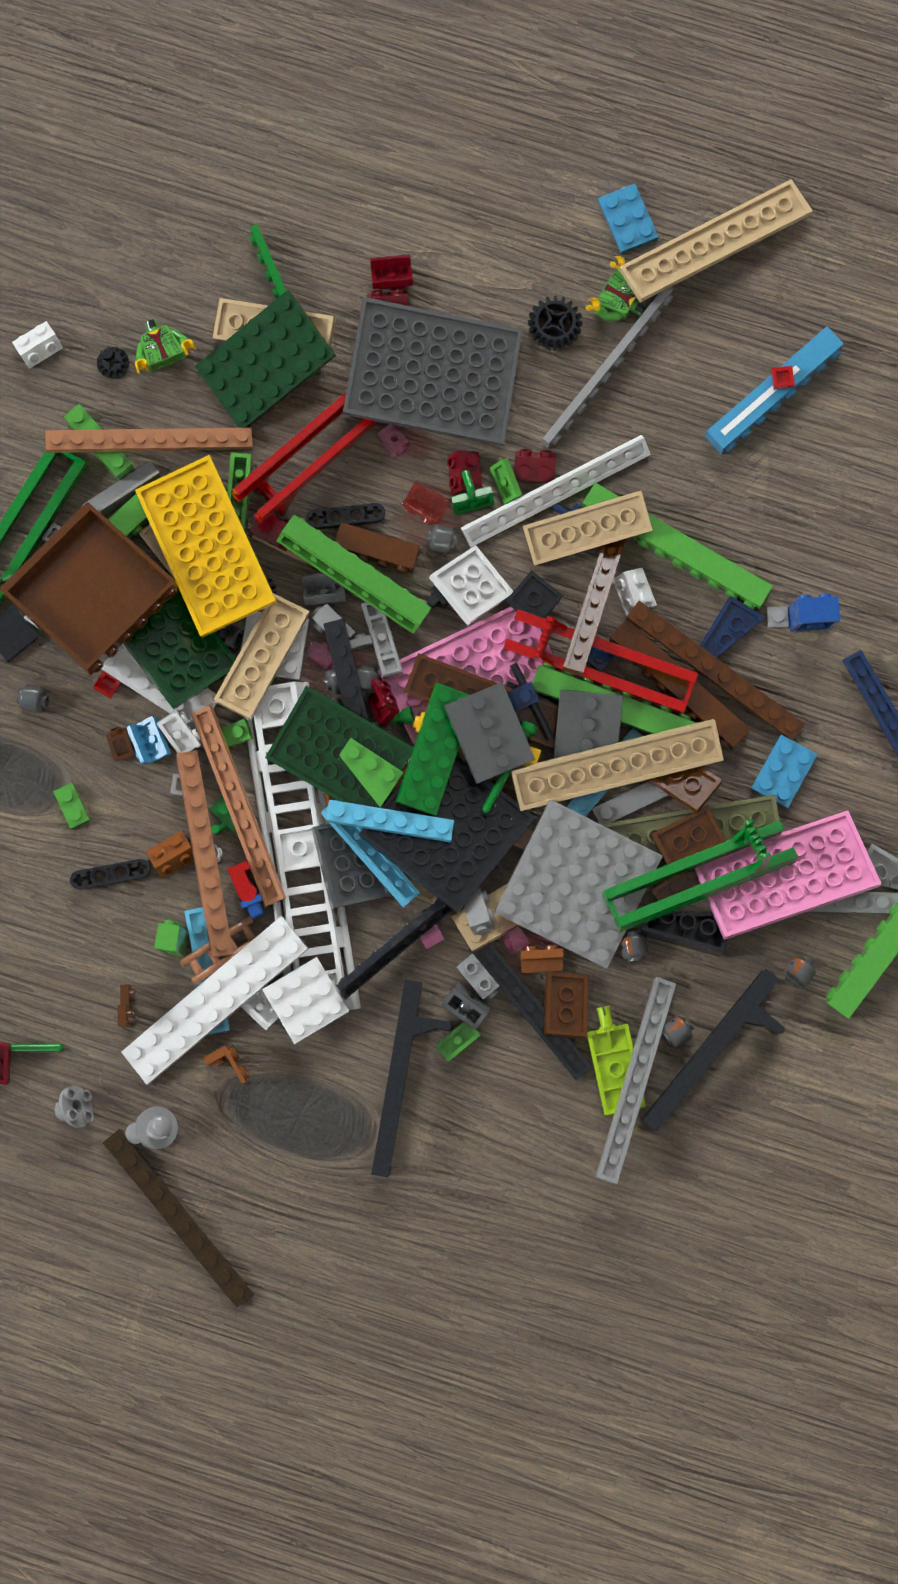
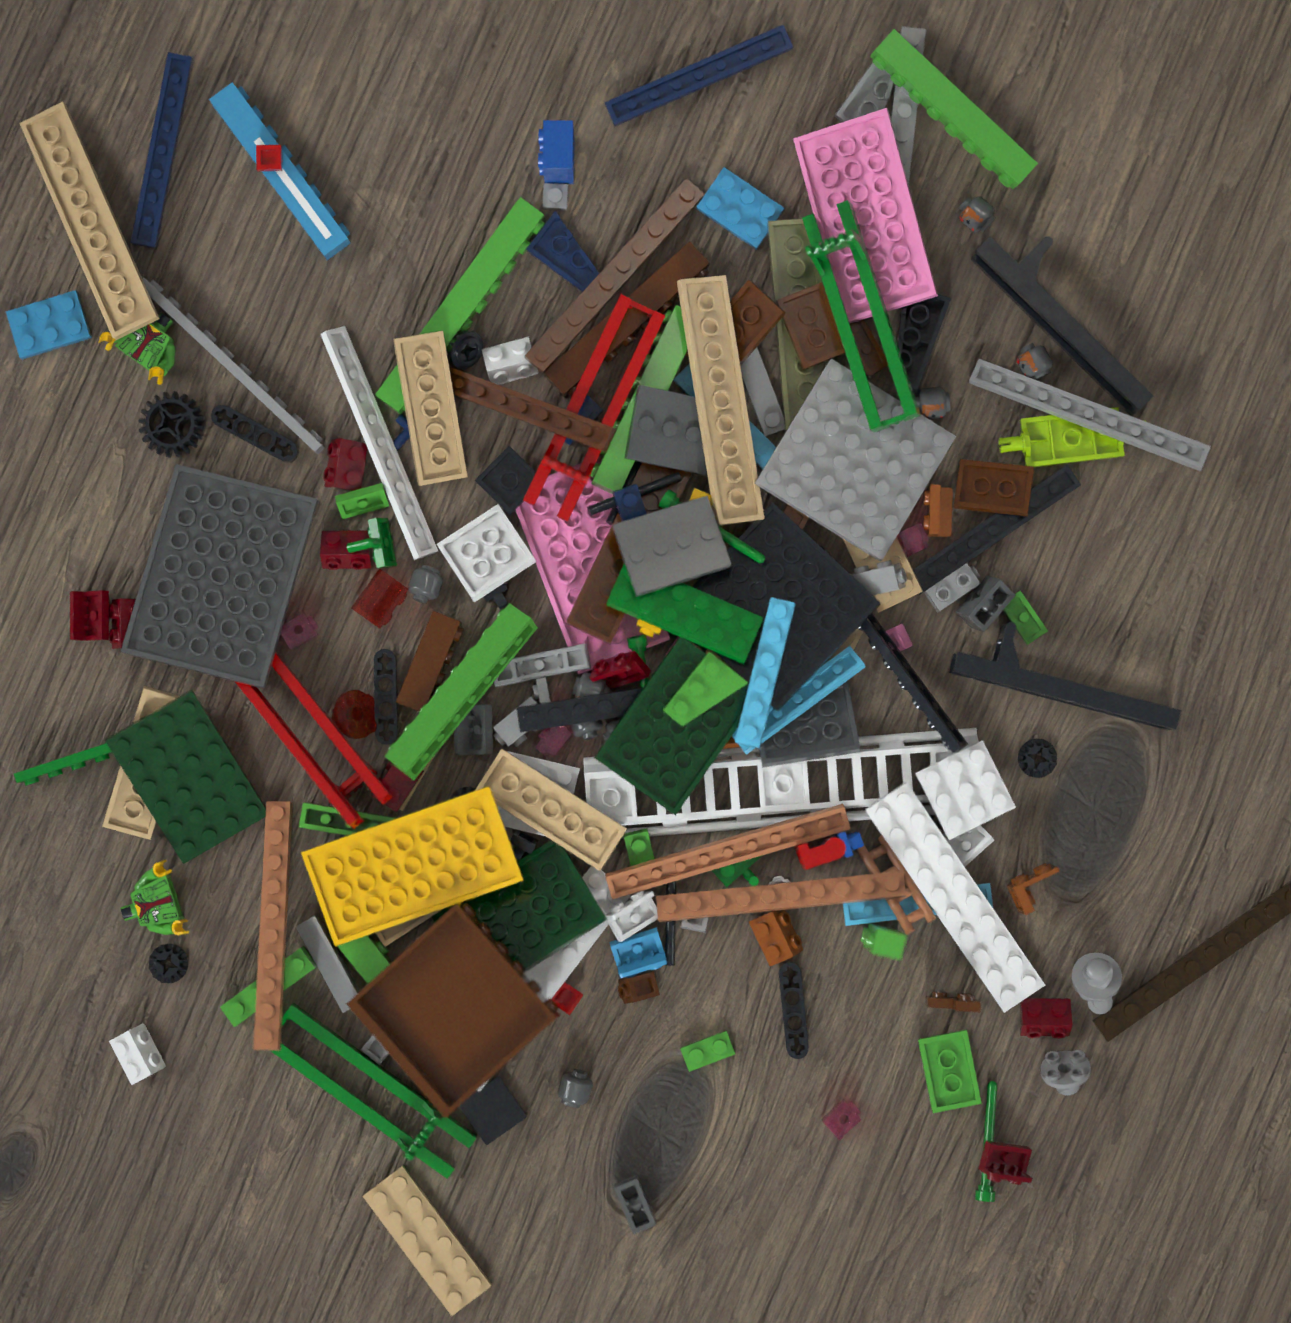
camera: 80 degrees left, 5 degrees up
none -> dark blue plate [131,52,193,249]
none -> black beam [211,405,299,463]
none -> clear red plate [332,690,377,739]
none -> black gear [448,330,483,369]
none -> black bar [665,881,676,966]
none -> clear pink brick [822,1099,861,1141]
none -> bright green plate [917,1029,982,1113]
none -> black gear [1018,739,1057,778]
none -> dark red bracket [1020,998,1073,1039]

